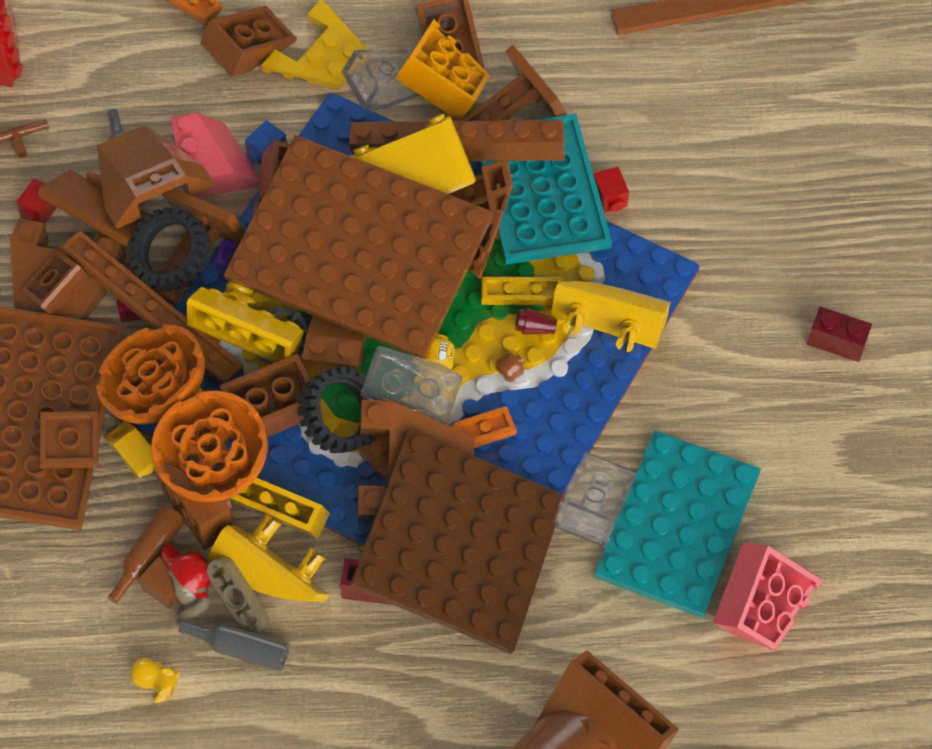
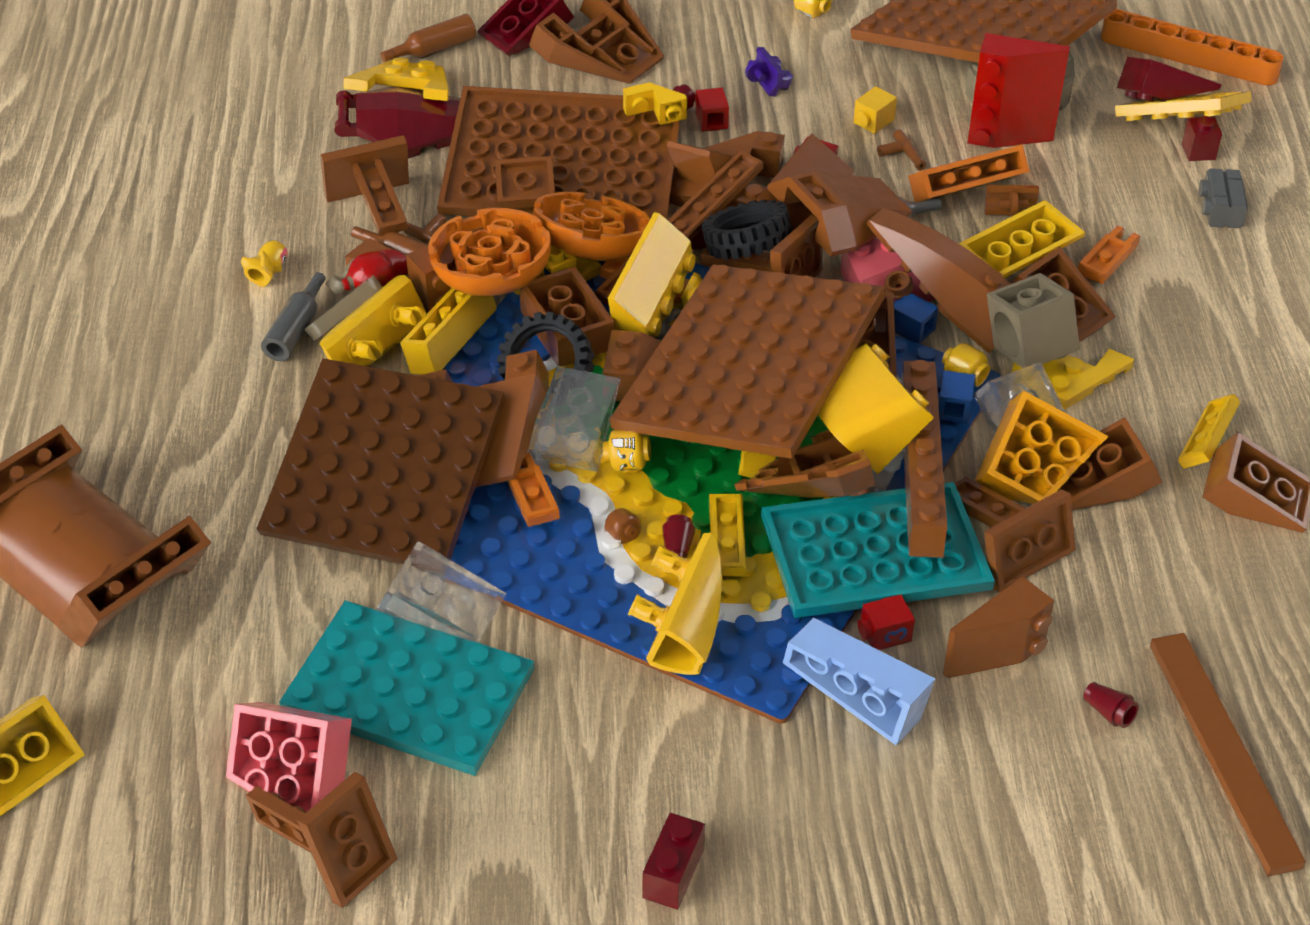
camera: 90 degrees right, 15 degrees down
none -> dark orange piece [246,772,398,908]
none -> dark orange piece [320,135,409,236]
none -> dark orange piece [404,213,446,243]
none -> light blue wedge [783,618,935,745]
none -> dark orange wedge [866,208,1011,354]
none -> dark orange plate [884,270,913,299]
none -> orange brick [908,144,1030,202]
none -> blue brick [938,370,975,423]
none -> yellow head [942,343,990,387]
none -> dark orange slope [943,576,1054,678]
none -> yellow slope [958,200,1085,278]
none -> dark orange hips [984,185,1039,217]
none -> dark tan brick [987,273,1080,370]
none -> dark red cone [1083,682,1139,728]

